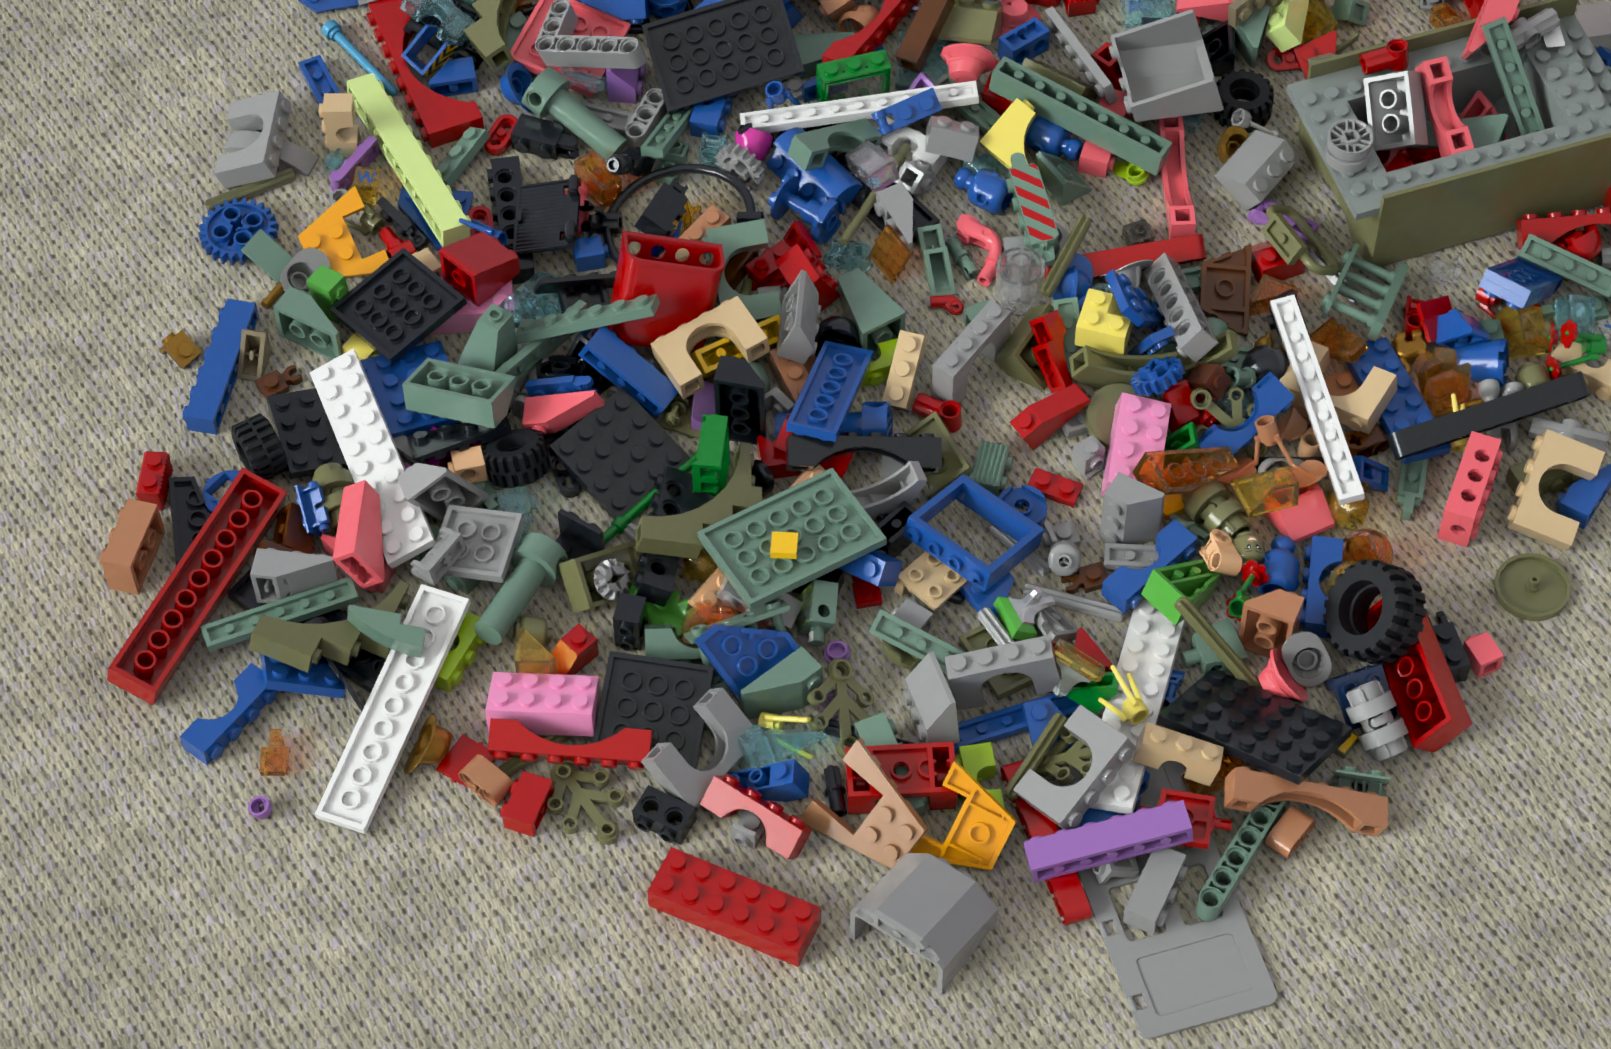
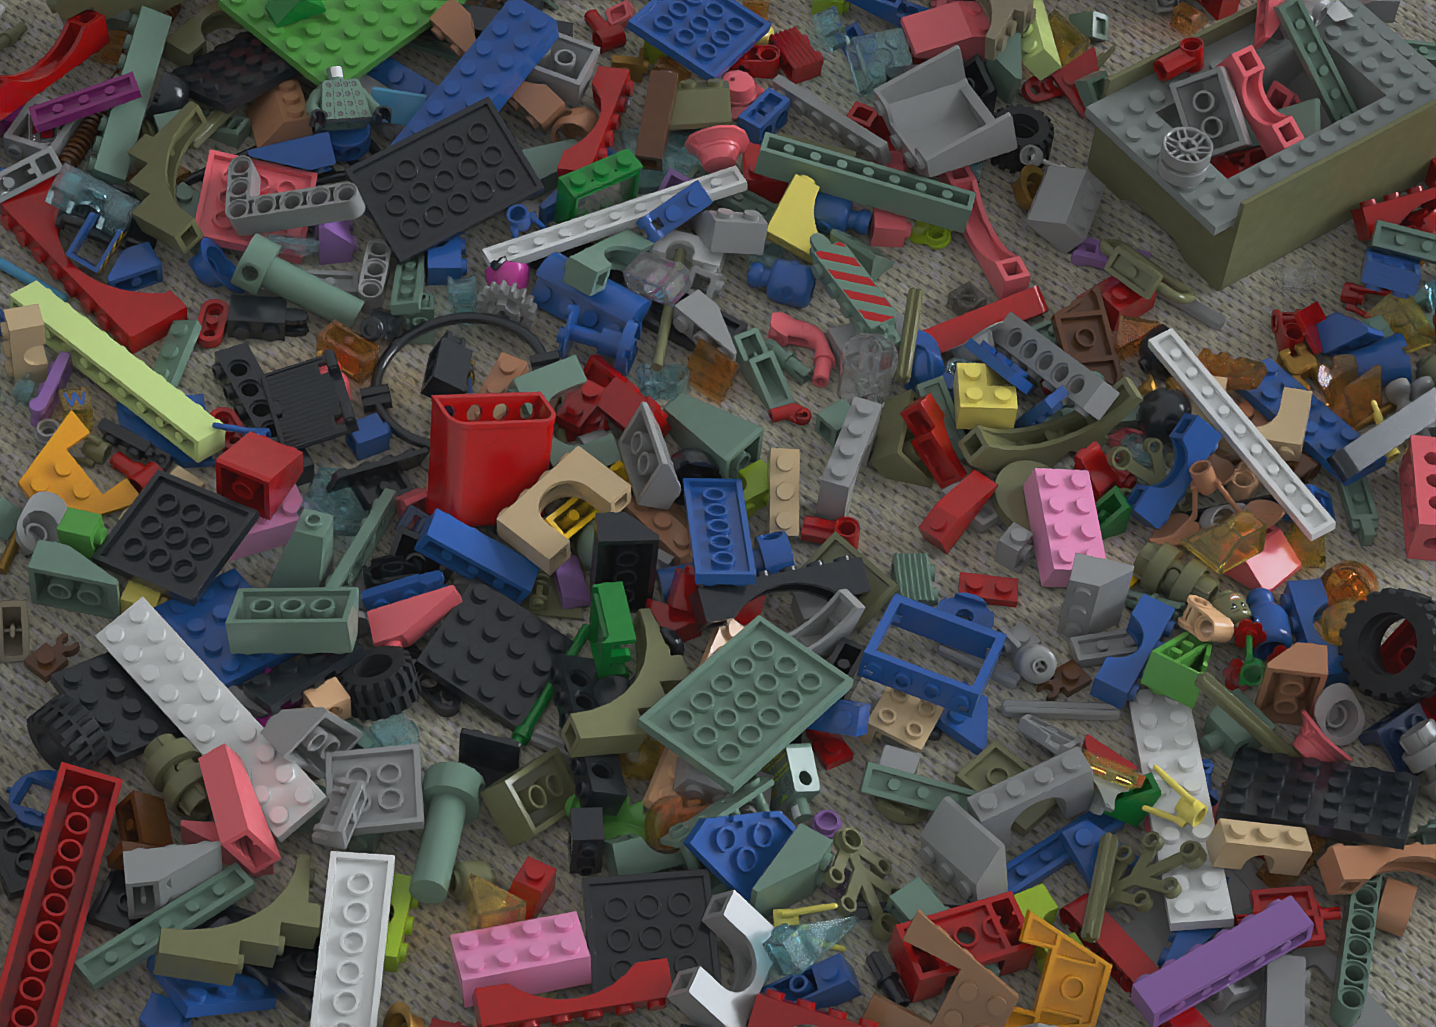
camera: 25 degrees left, 5 degrees down
blue hinge [295,481,331,537] -> none
sand green slope [347,604,426,658] -> none
sand green plate [516,294,660,344] -> none
black piece [578,200,604,238] -> none
light grey gear [594,558,632,601] -> none
yellow tile [770,531,799,559] -> none
light grey axle [978,607,1015,645] -> none
piece [993,586,1055,640] -> none
light grey arch [1013,705,1136,829] -> none
blue gear [1130,356,1185,396] -> none
clear orange wedge [1132,447,1239,495] -> none
copper brick [1186,363,1232,400] -> none
sand green bush [1225,366,1256,389] -> none
sand green fence [1321,243,1410,341] -> none

